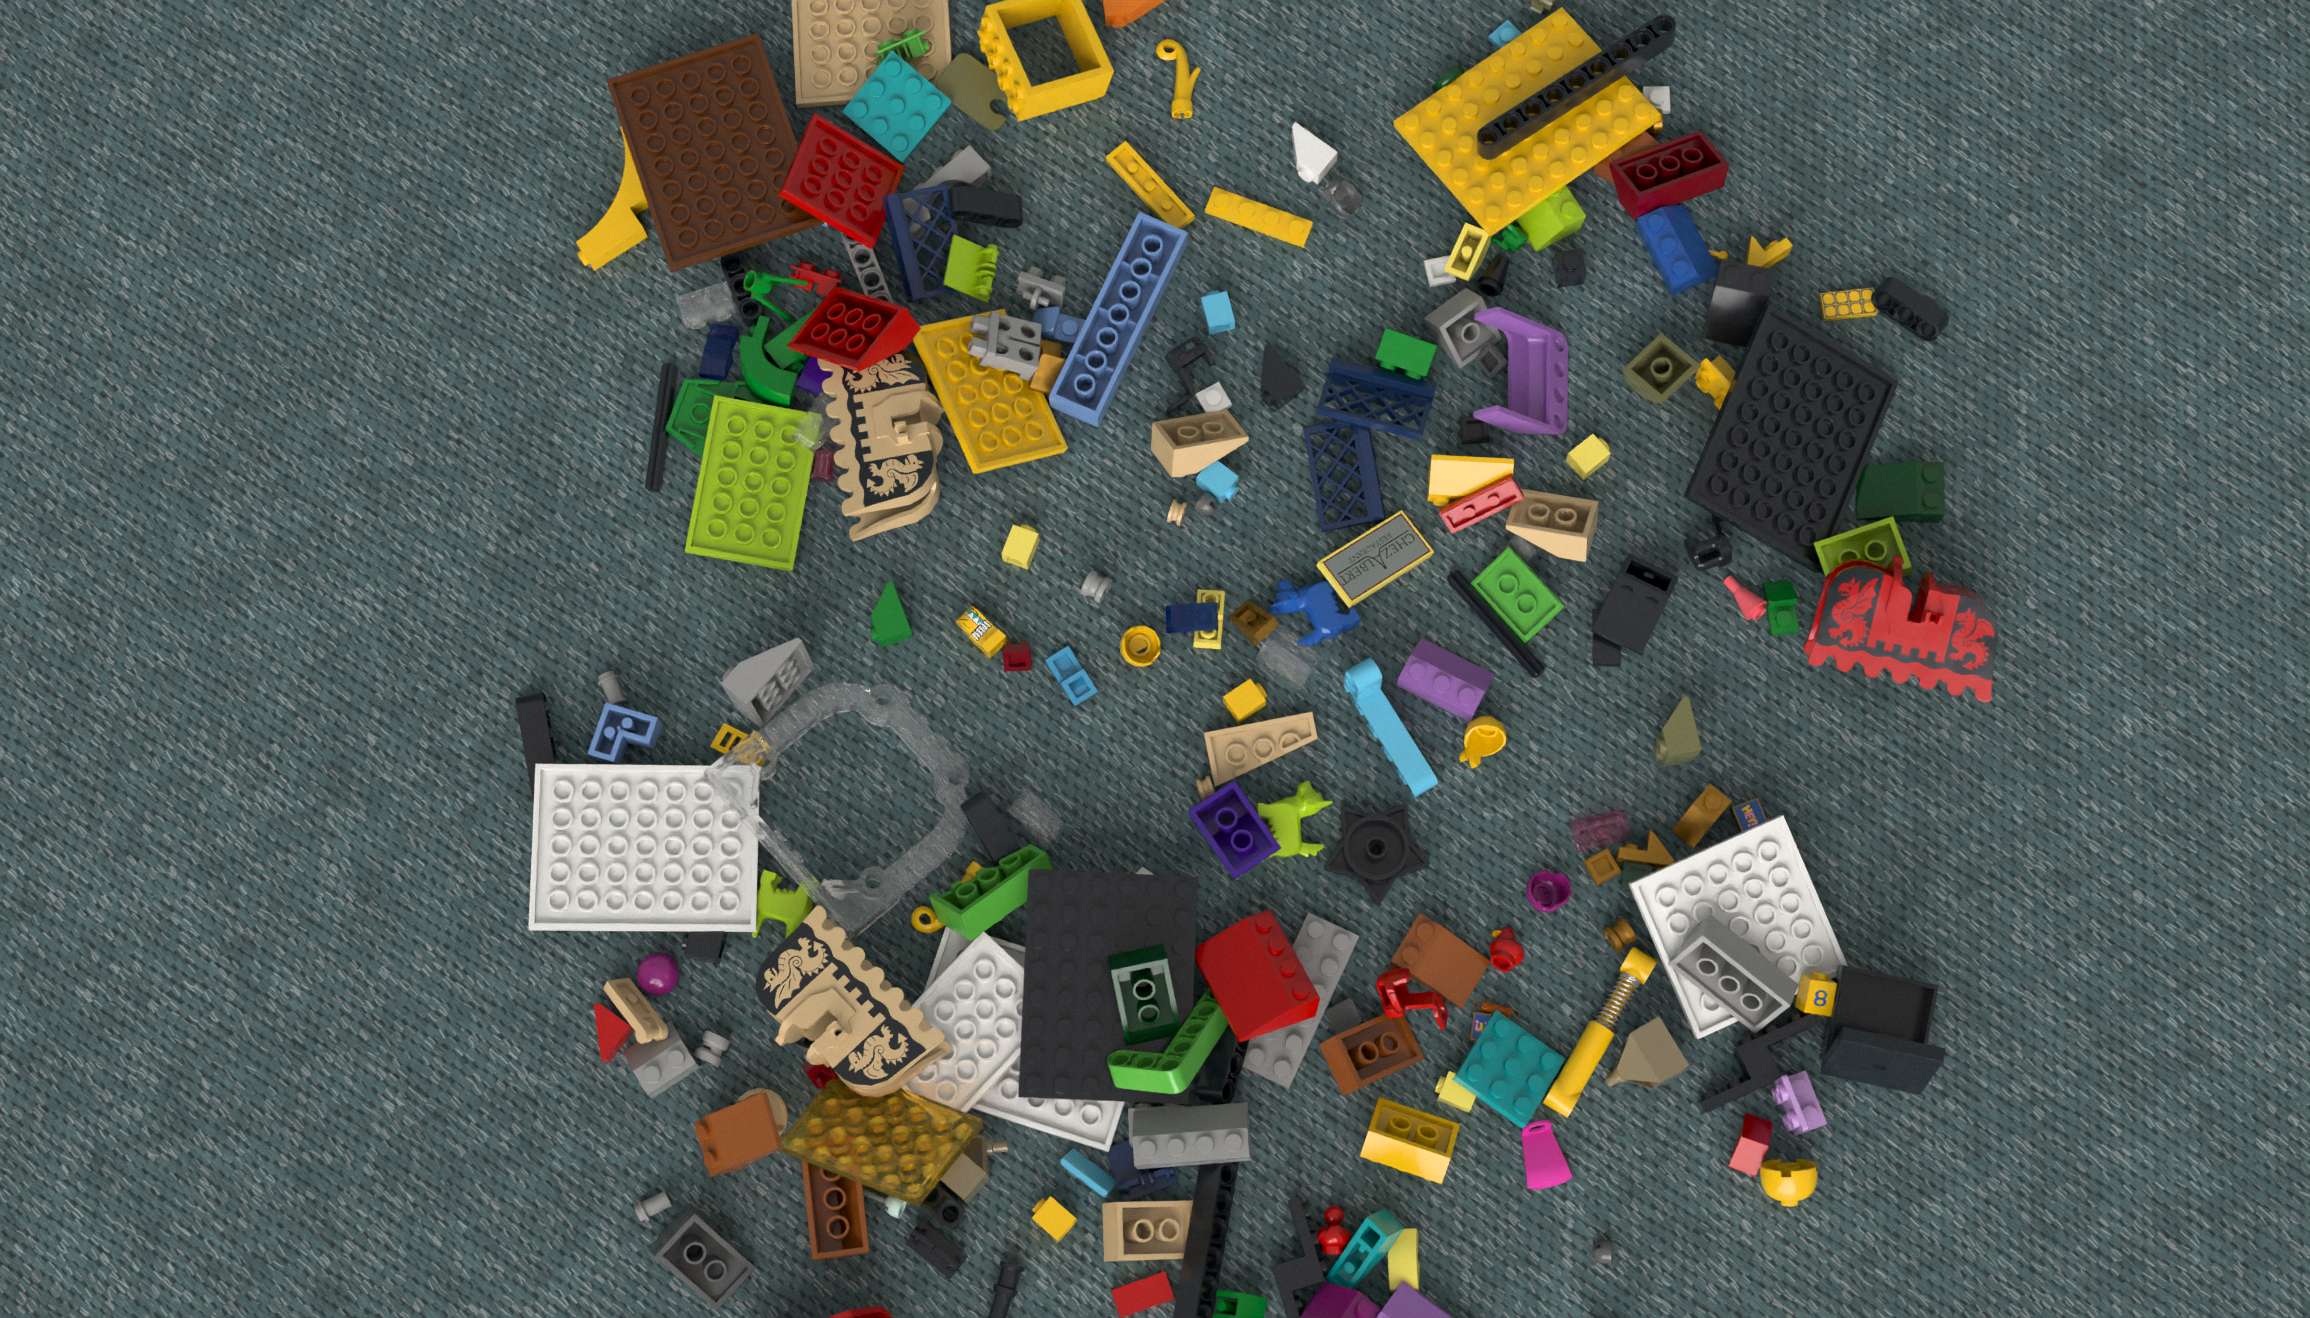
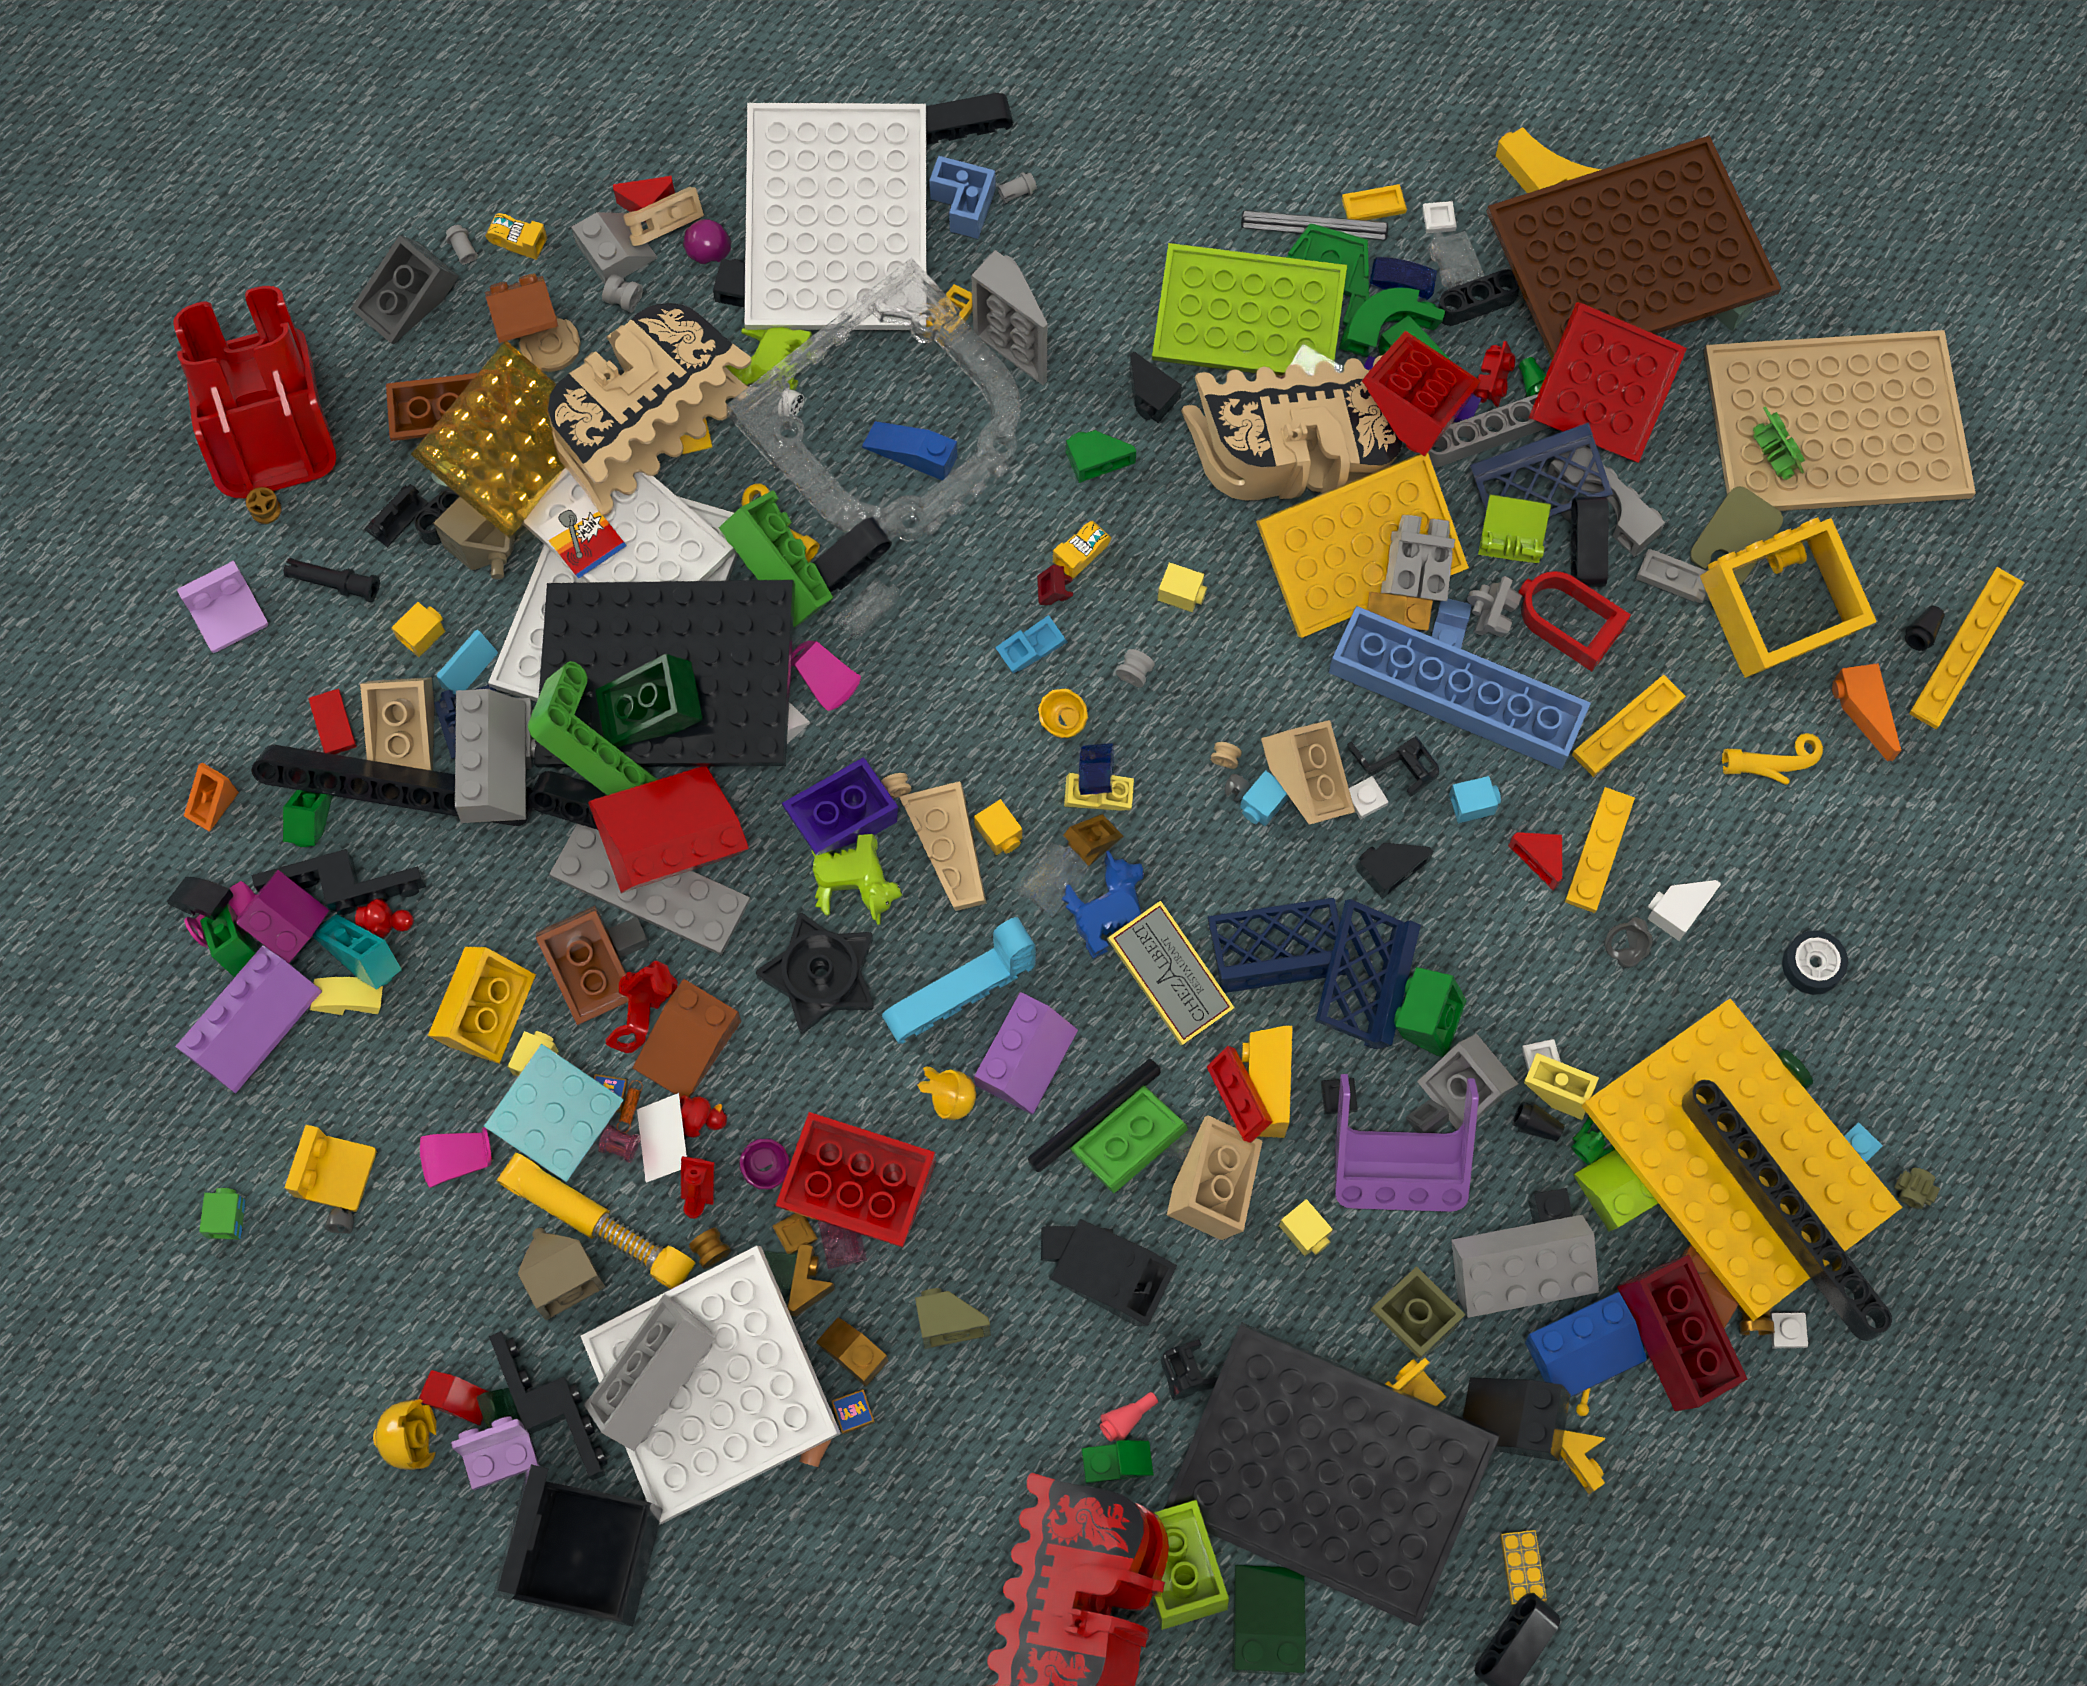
camera: 85 degrees right, 5 degrees down
green plant [744,270,808,323] -> none
teal plate [842,51,953,163] -> none
yellow brick [1795,971,1837,1016] -> none
none -> yellow bracket [284,1125,377,1212]
none -> clear green plate [476,1388,521,1429]
none -> yellow leg [485,213,547,260]
none -> sticker [538,495,627,579]
none -> clear pink bush [598,1124,641,1163]
none -> white sticker [637,1093,687,1183]
none -> red hinge [681,1156,715,1219]
none -> red slope [775,1112,936,1248]
none -> dark pink piece [791,641,861,711]
none -> blue slope [862,421,958,481]
none -> black slope [1129,352,1182,423]
none -> yellow tile [1342,184,1407,220]
none -> white tile [1422,201,1457,233]
none -> light grey brick [1451,1215,1599,1318]
none -> red slope [1508,832,1562,890]
none -> green cone [1518,357,1546,397]
none -> red window [1518,571,1631,672]
none -> light grey hinge [1636,549,1711,603]
none -> wheel [1782,930,1849,995]

